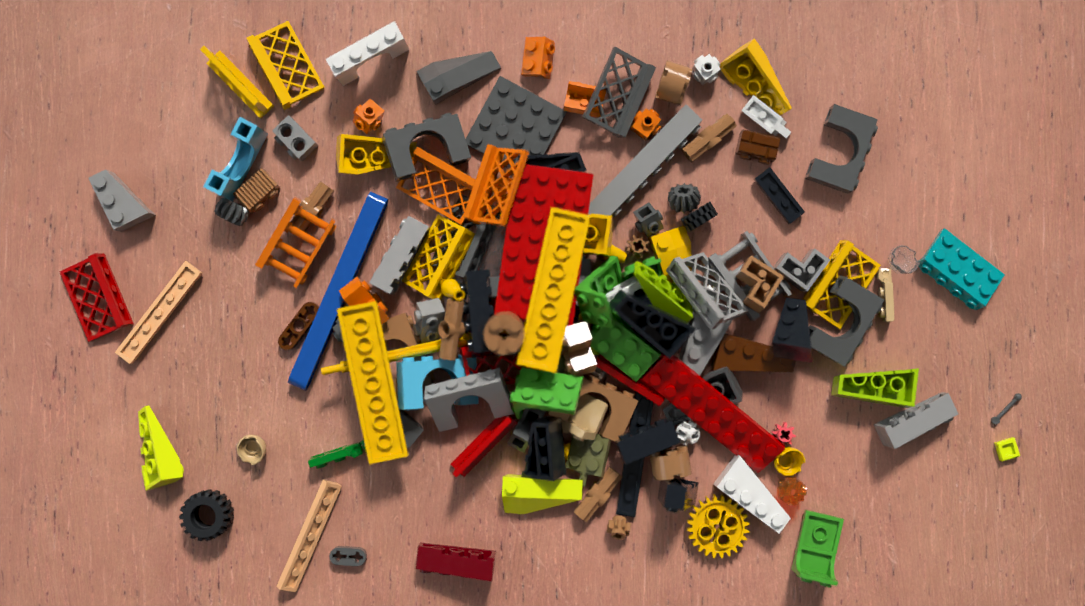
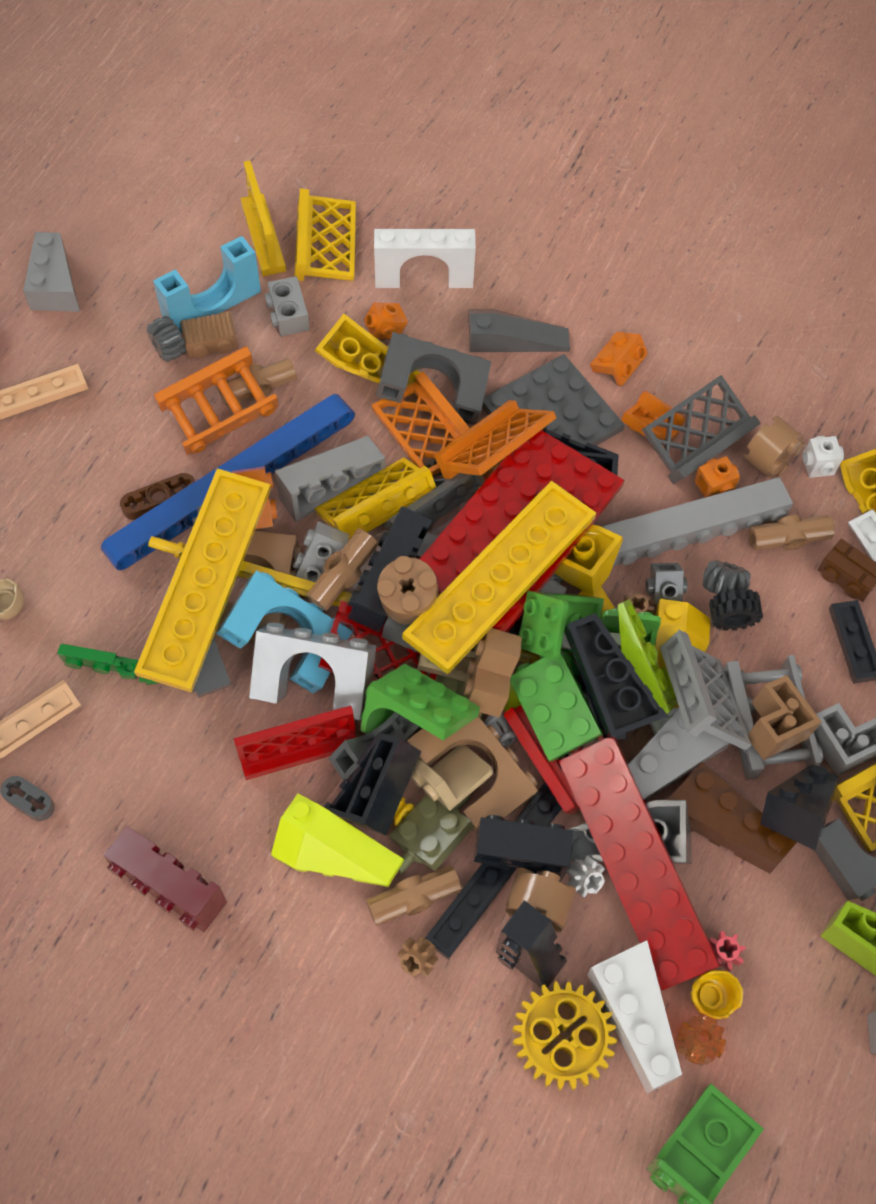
camera: 30 degrees right, 25 degrees down
yellow cone [441,279,465,301] -> none

